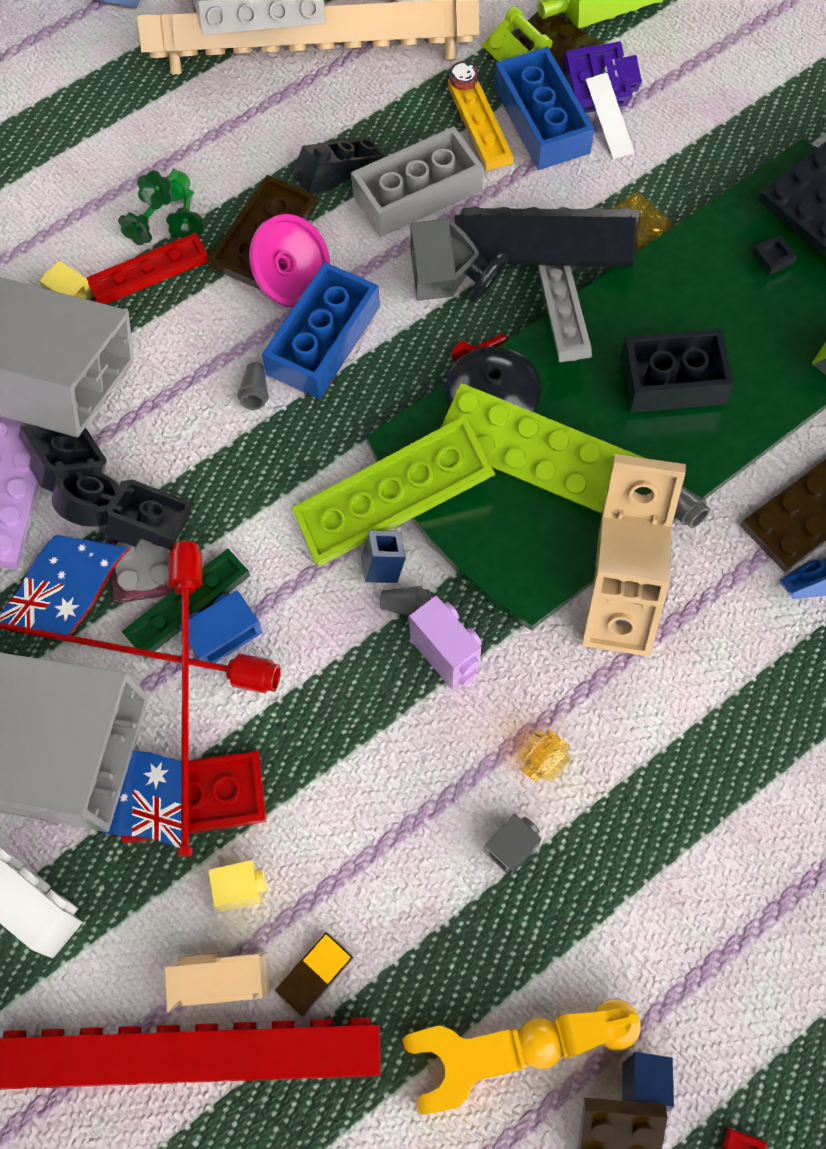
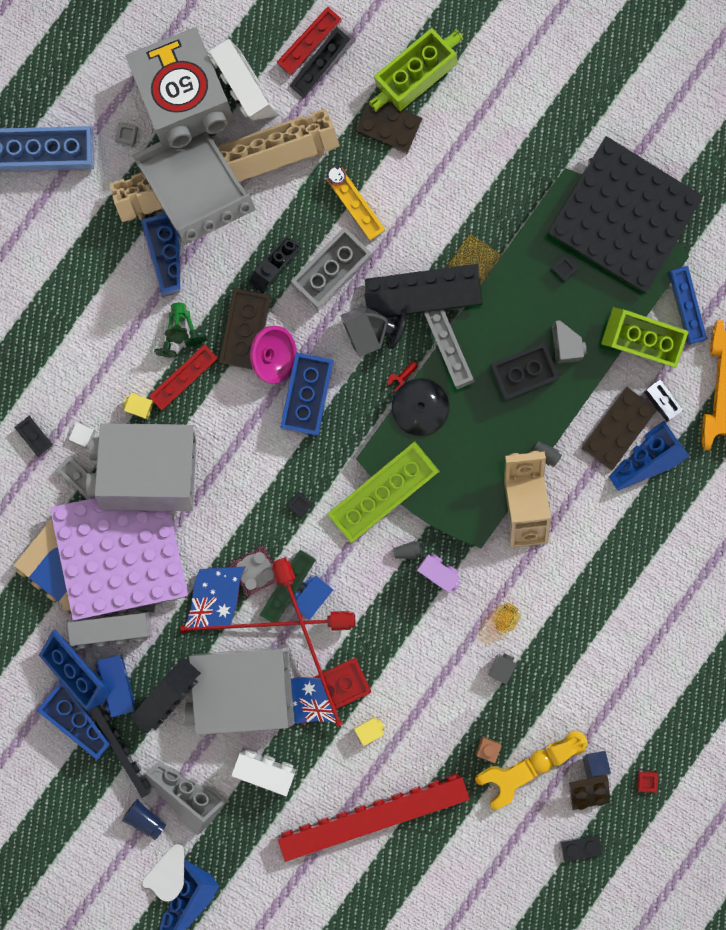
camera: 20 degrees left, 20 degrees up
black plate [19,425,194,550] -> none
tan piece [165,952,270,1013] -> none
dark grey cone [237,362,269,410] -> none
dark brown tile [275,932,354,1017] -> none
dark blue brick [361,531,406,583] -> none
lime plate [441,383,643,514] -> none
lime plate [481,6,553,62] -> none
blue brick [494,46,594,170] -> none
dark purple piece [562,41,642,113] -> none
white sticker [586,73,634,159] -> none
none -> blue wedge [141,213,181,297]
none -> black tile [287,492,313,518]
none -> nougat brick [475,736,502,763]
none -> light grey slope [552,320,586,364]

